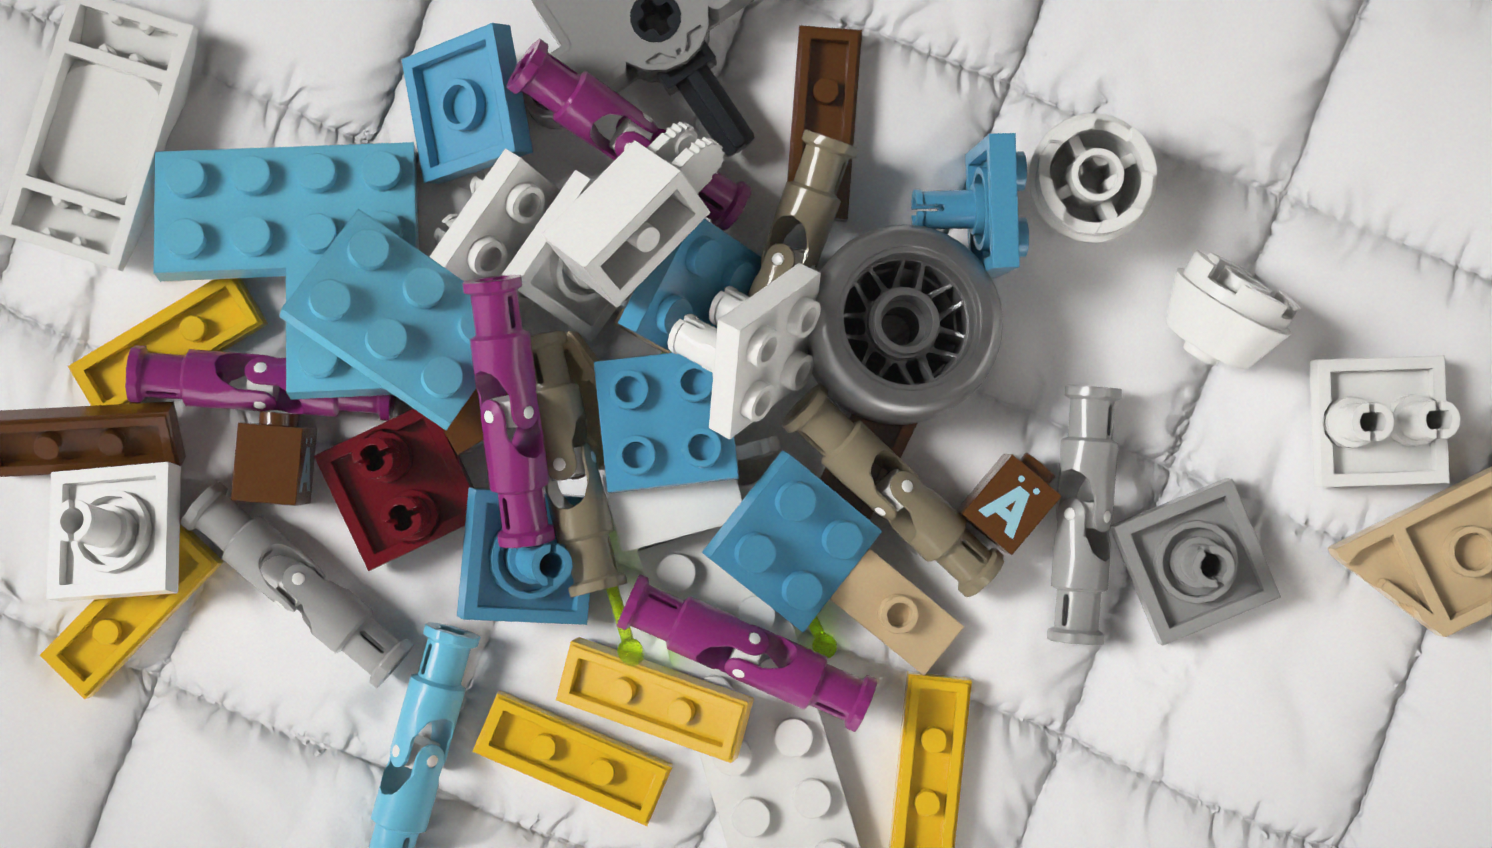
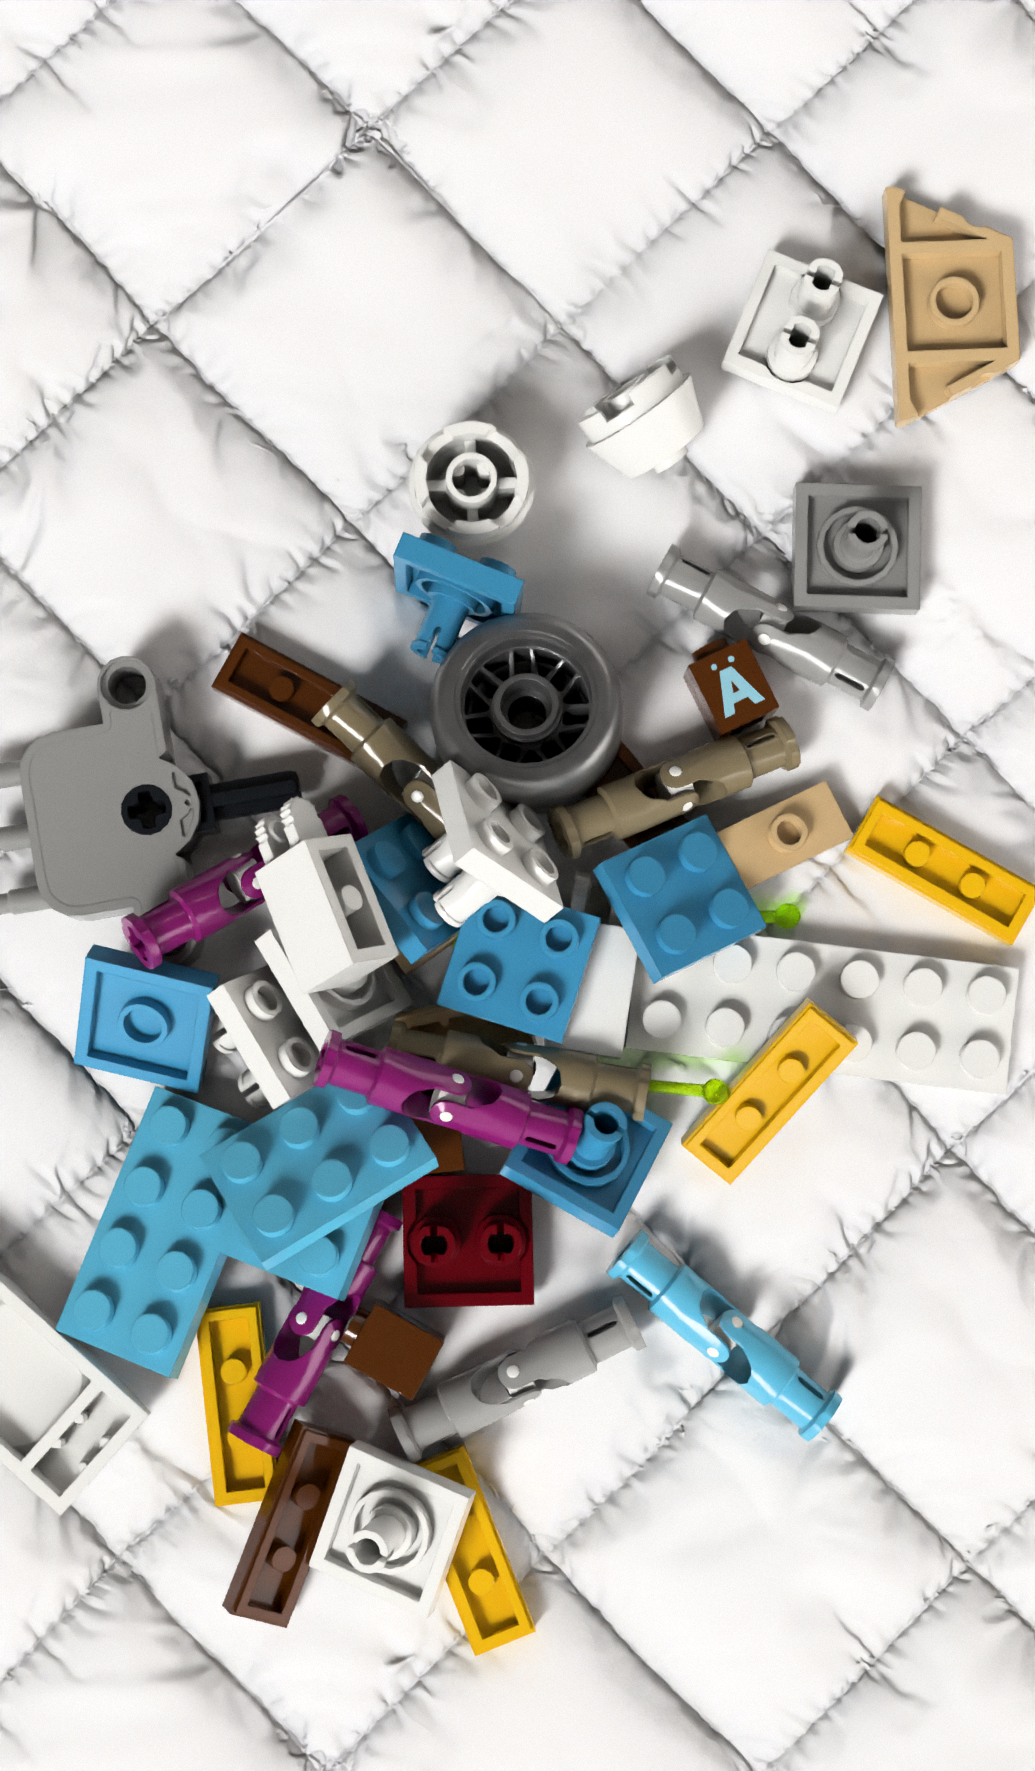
camera: 75 degrees left, 5 degrees down
yellow tile [472,690,673,826] -> none
magenta piece [616,574,877,732] -> none

